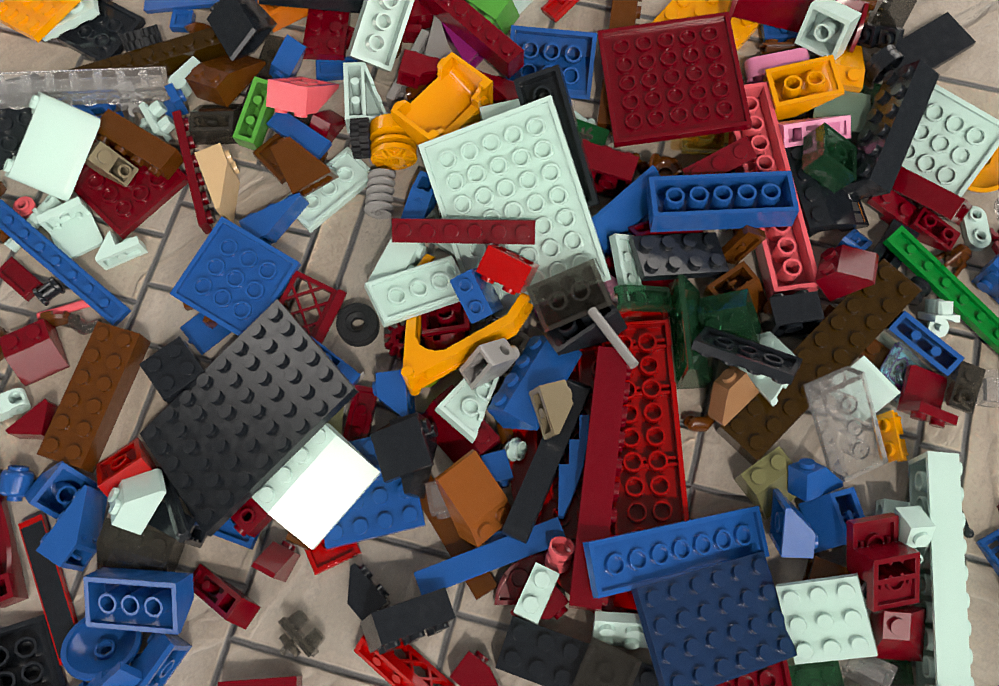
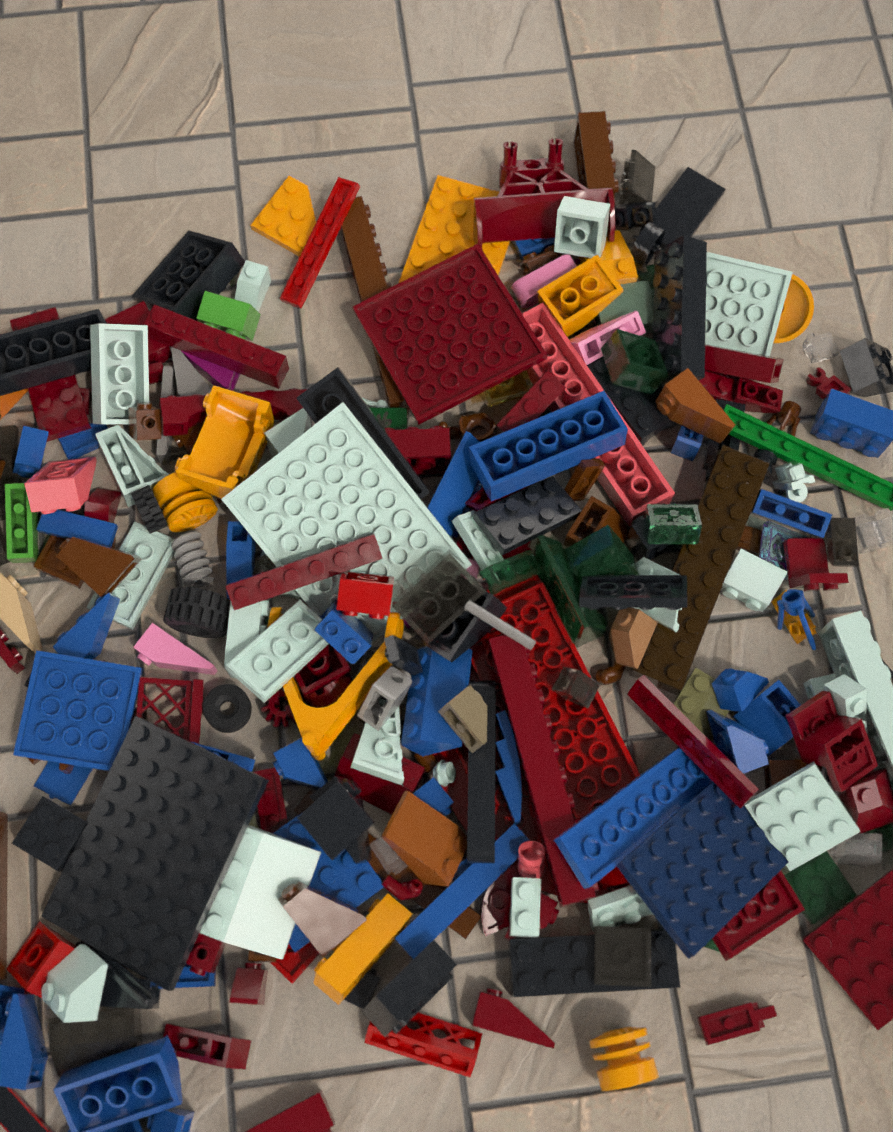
camera: 30 degrees left, 0 degrees up
clear smoke hips [278,610,326,658] -> none
blue slope [506,25,597,100] -> none
clear brick [804,366,889,482] -> none
dark red slope [815,245,879,301] -> none
light aqua plate [961,206,991,251] -> none
none -> reddish brown brick [128,403,161,441]
none -> bright pink slope [133,623,217,675]
none -> black tyre [163,587,230,638]
none -> slope [278,881,367,957]
none -> light orange brick [313,893,413,1005]
none -> dark red arm [382,874,423,900]
none -> black plate [384,635,423,675]
none -> clear smoke brick [552,667,600,708]
none -> dark red plate [627,675,759,809]
none -> clear green bracket [646,504,702,544]
none -> dark orange slope [655,368,735,443]
none -> blue plant [777,589,816,650]

